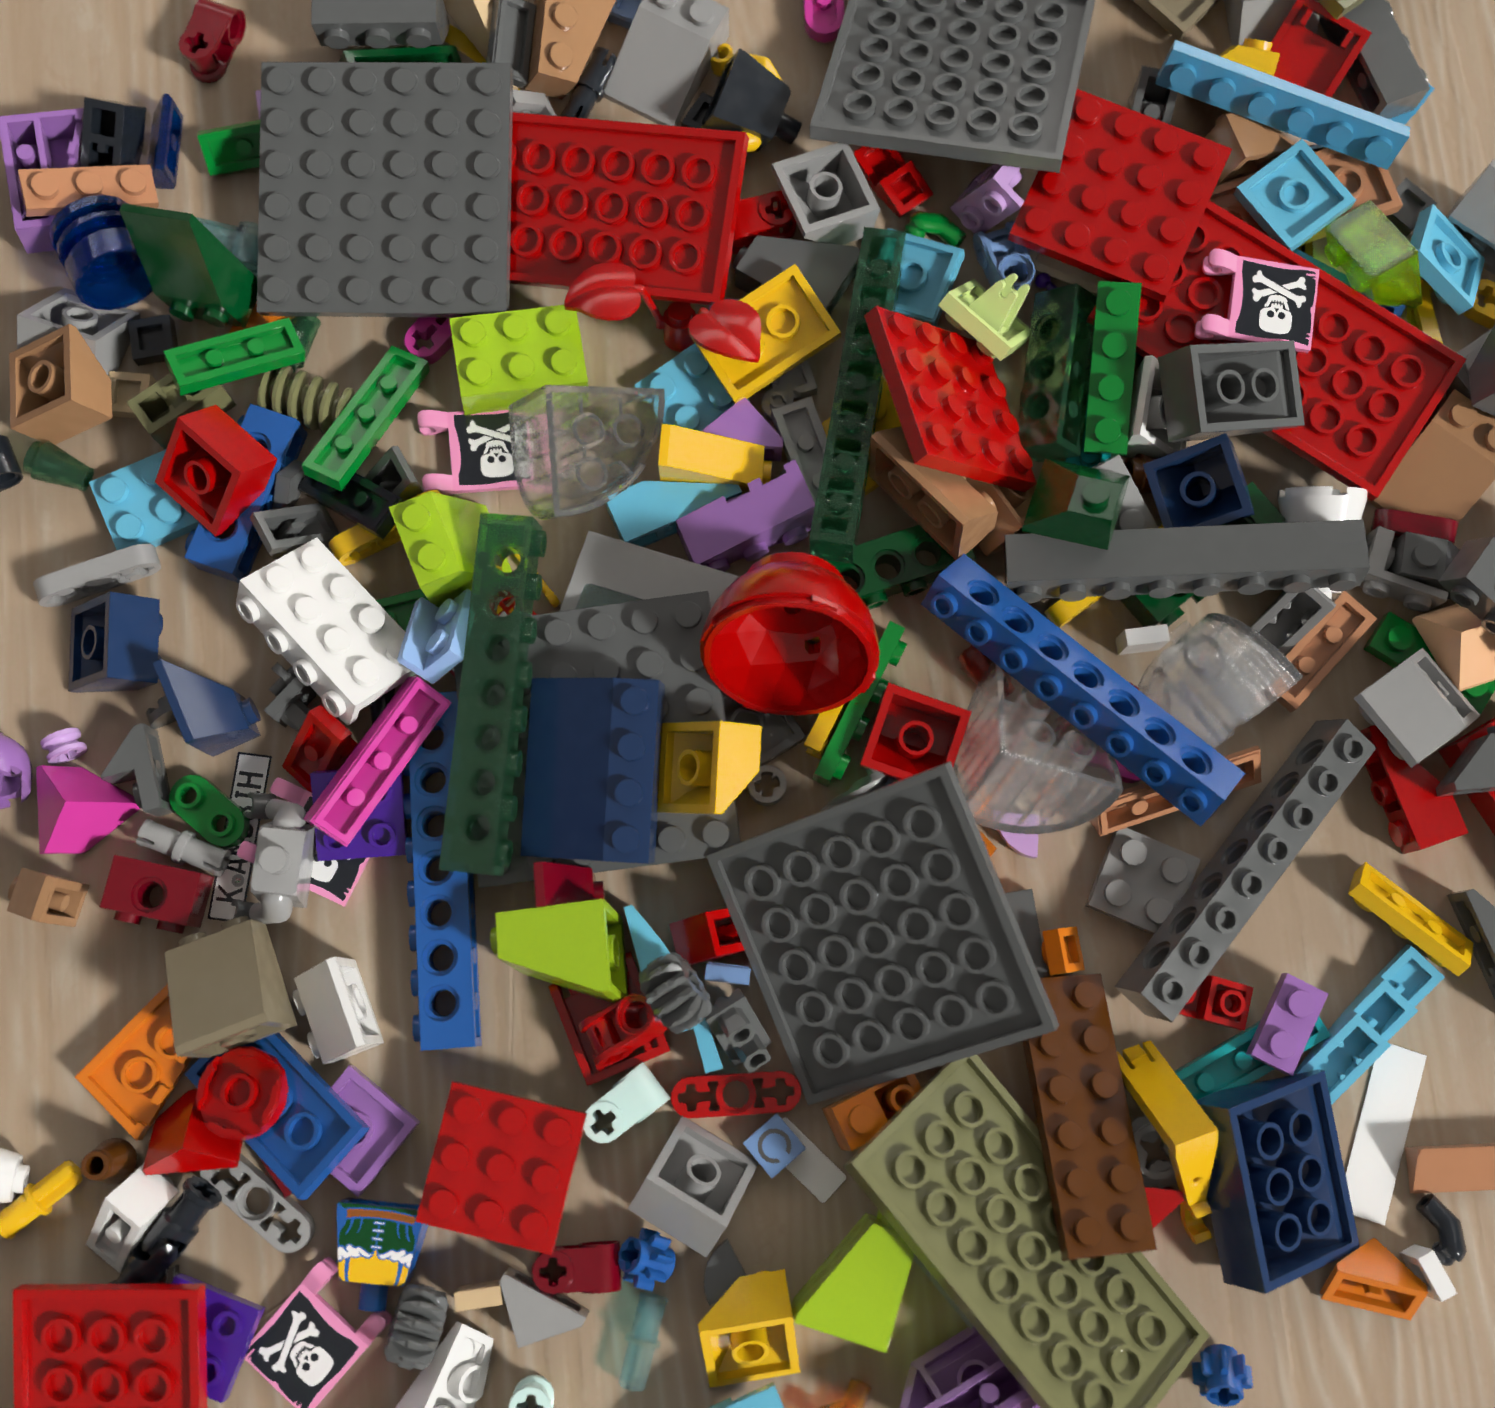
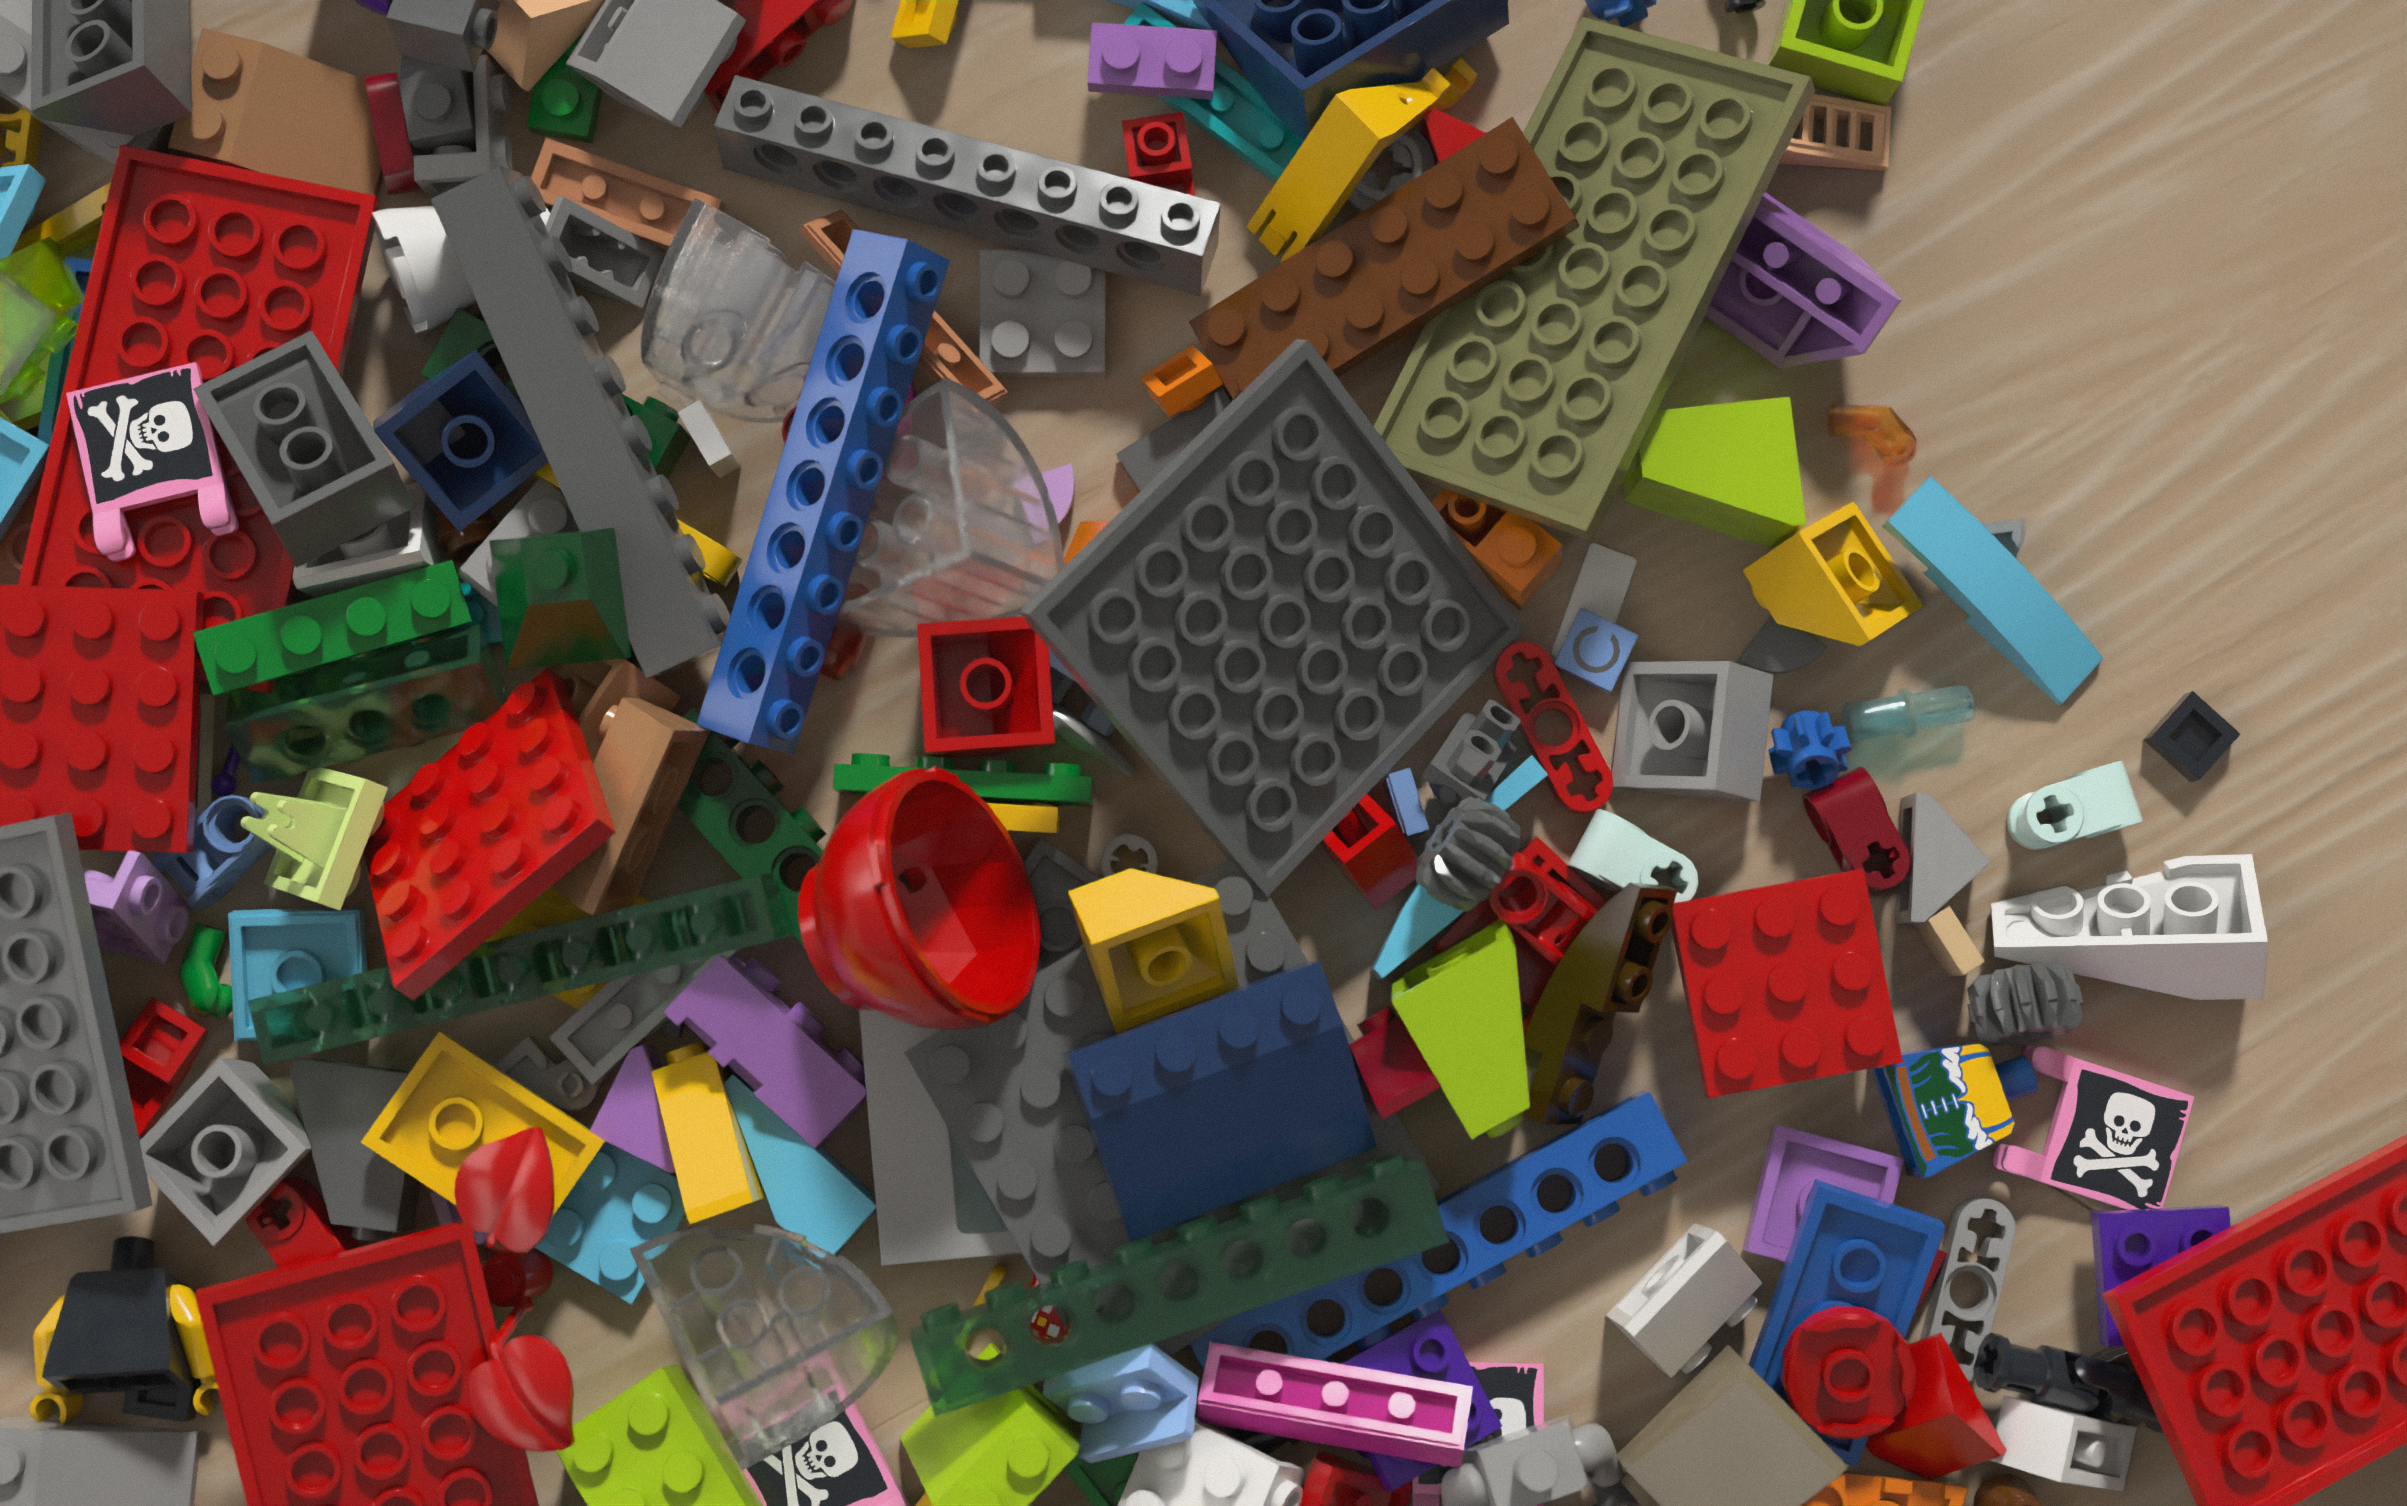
camera: 110 degrees left, 5 degrees up
none -> dark brown slope [1523,883,1678,1125]

